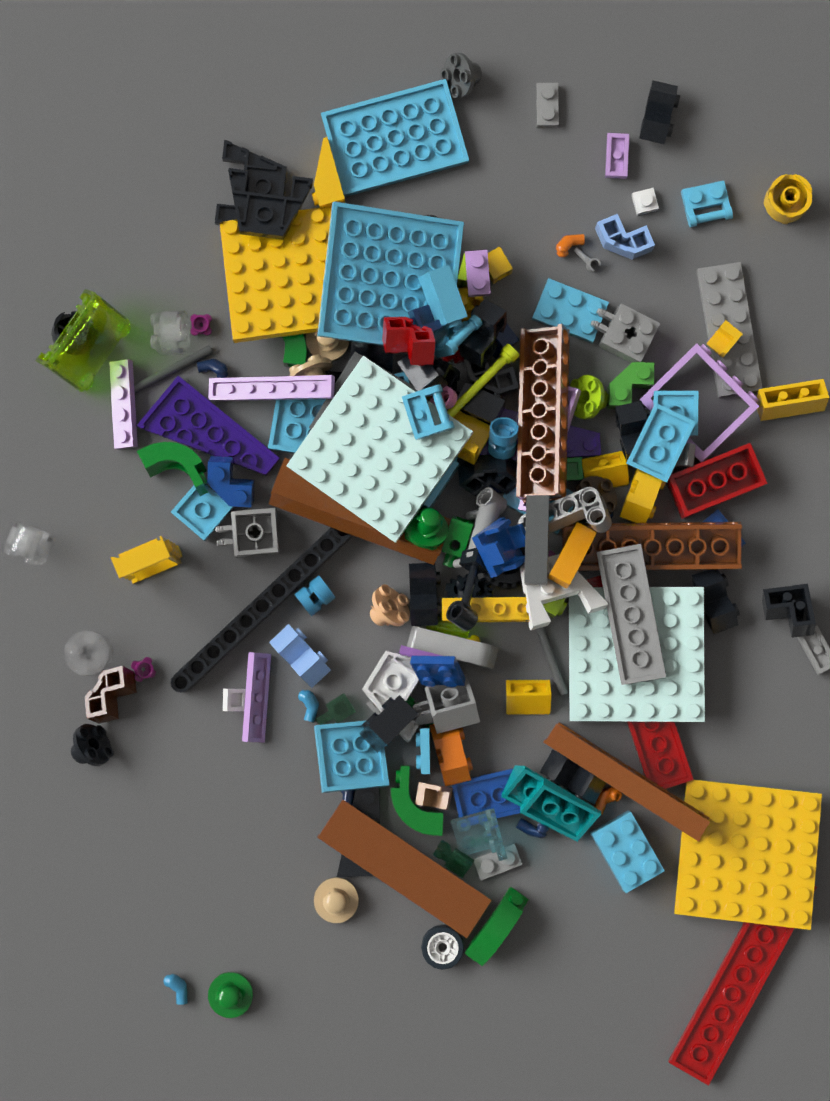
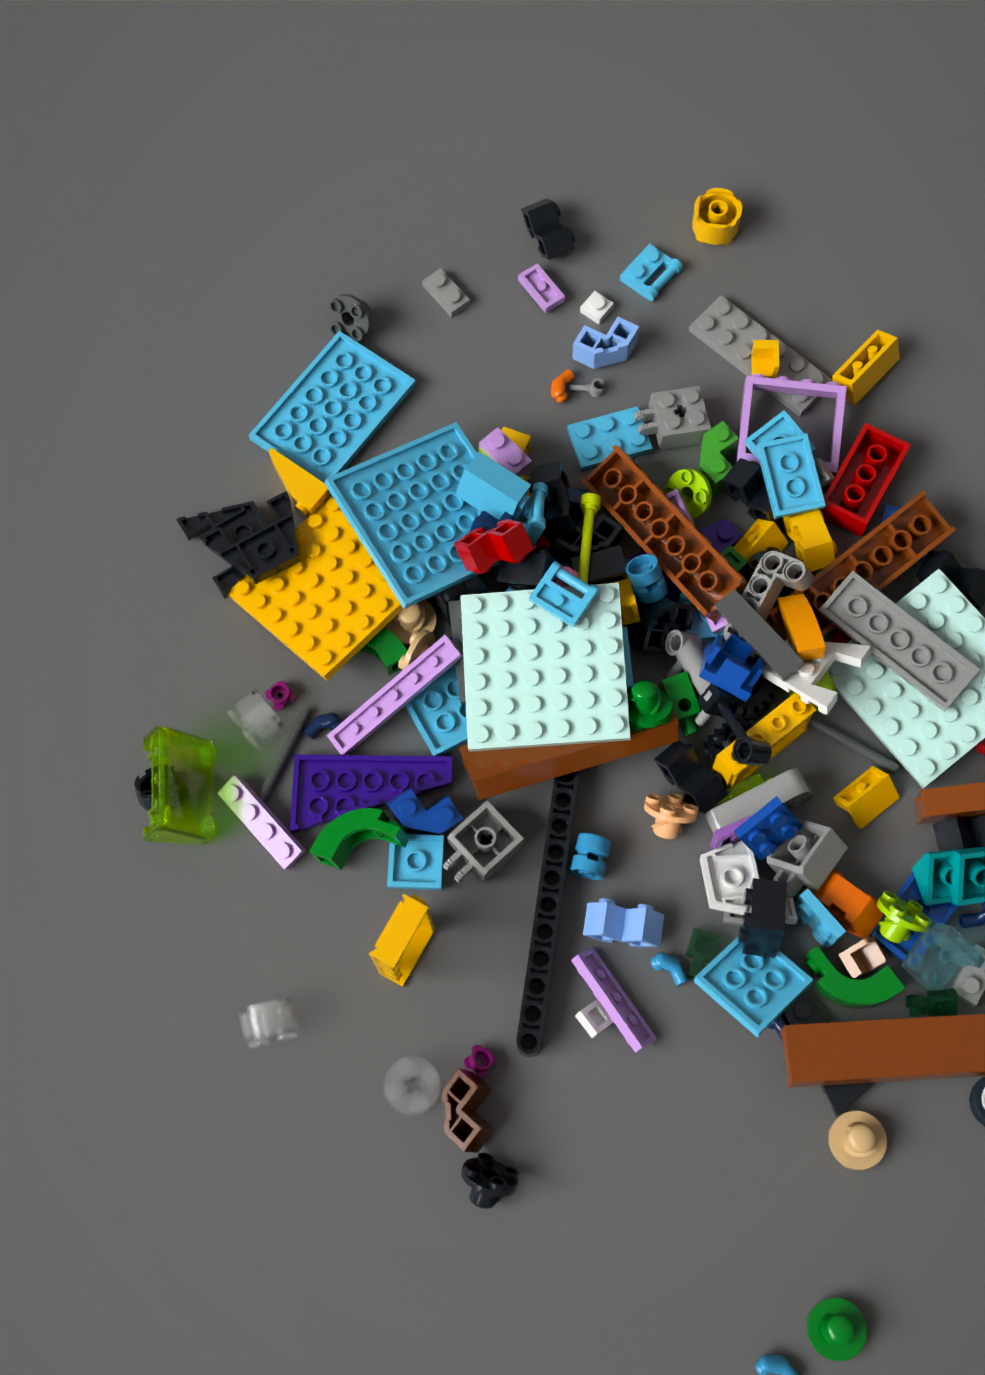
camera: 35 degrees left, 15 degrees down
none -> lime plate [877,891,931,943]

